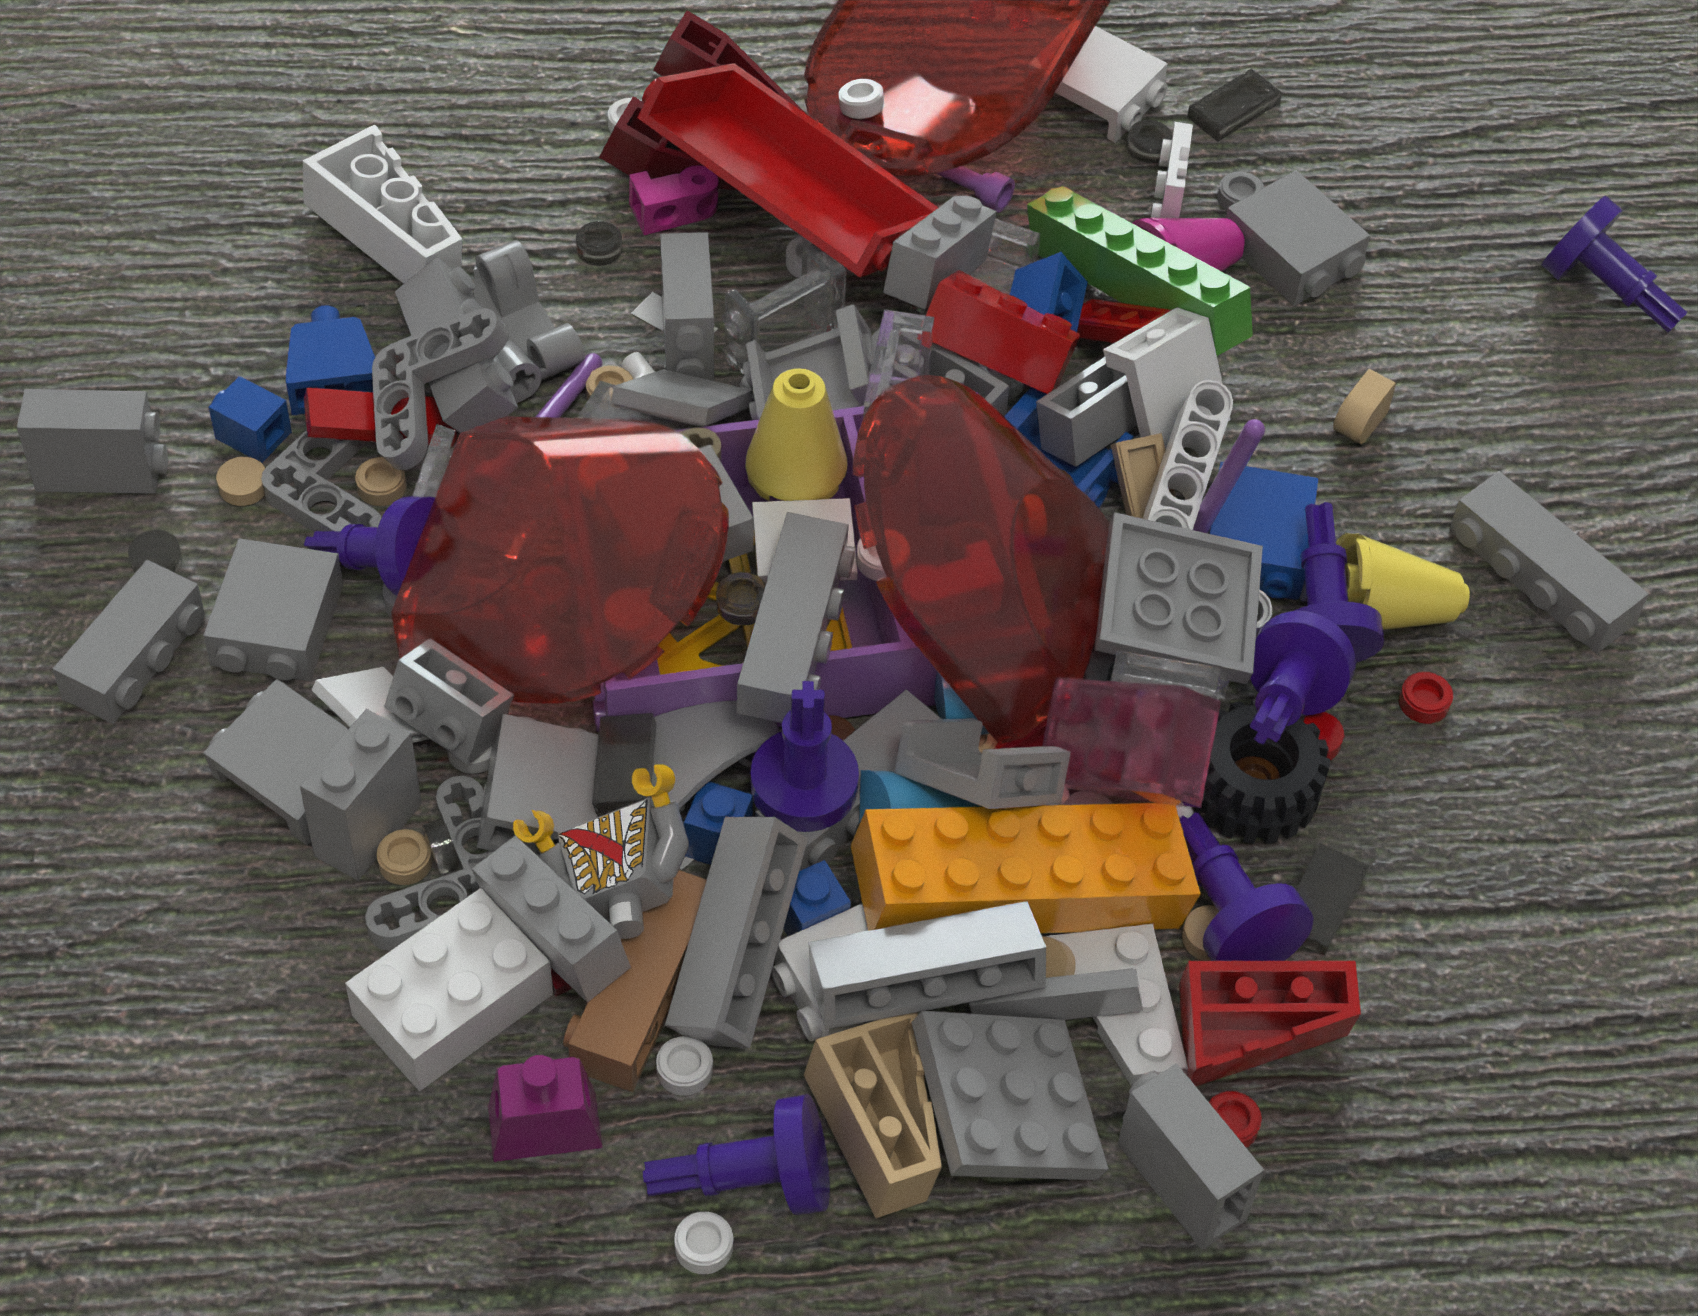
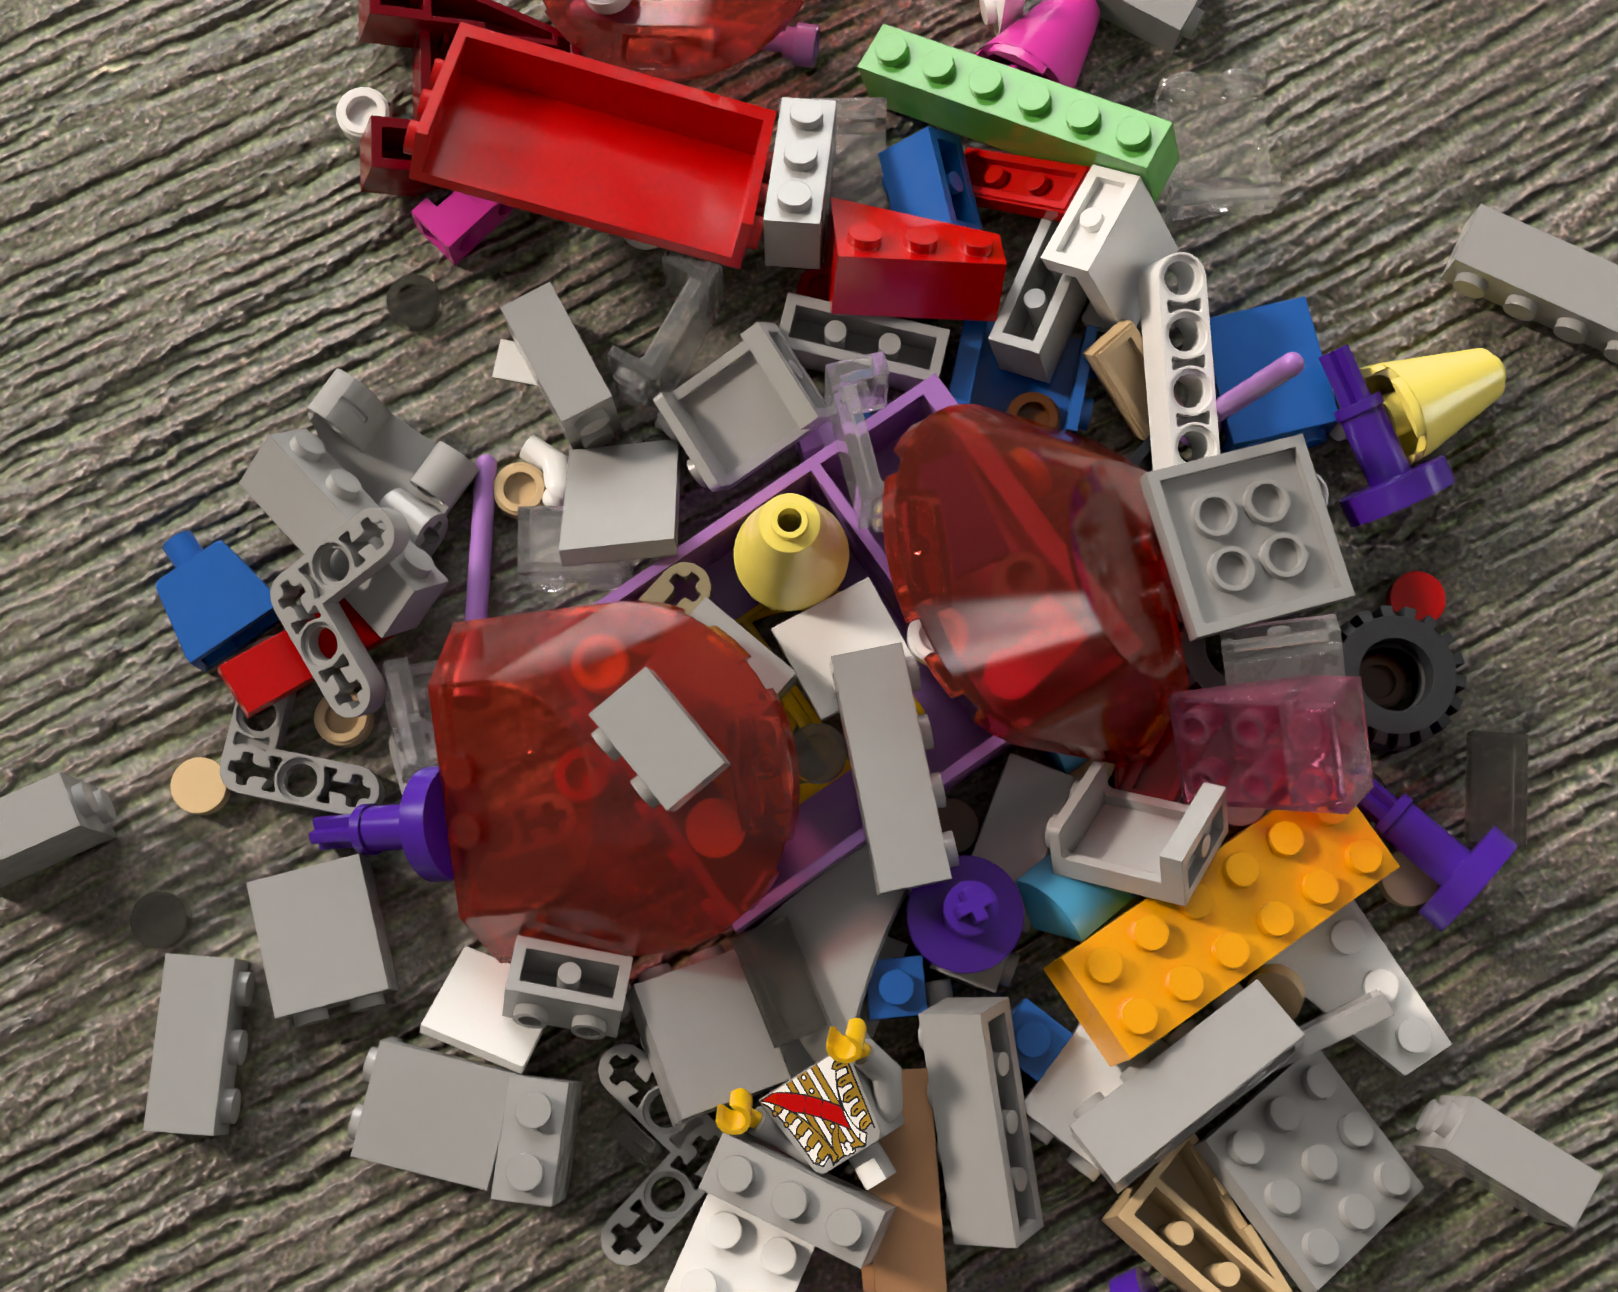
camera: 20 degrees left, 25 degrees up
blue brick [208,376,292,463] -> none
white wedge [303,125,462,284] -> none
tan tile [377,829,433,885] -> none
white tile [656,1036,713,1096] -> none
red wedge [1179,961,1361,1086] -> none
red tile [1209,1091,1262,1148] -> none
dark purple piece [1250,611,1356,744] -> none
tan piece [1333,369,1396,444] -> none
red tile [1399,672,1453,724] -> none
none -> light grey brick [588,667,731,812]
none -> clear panel [1153,68,1282,221]

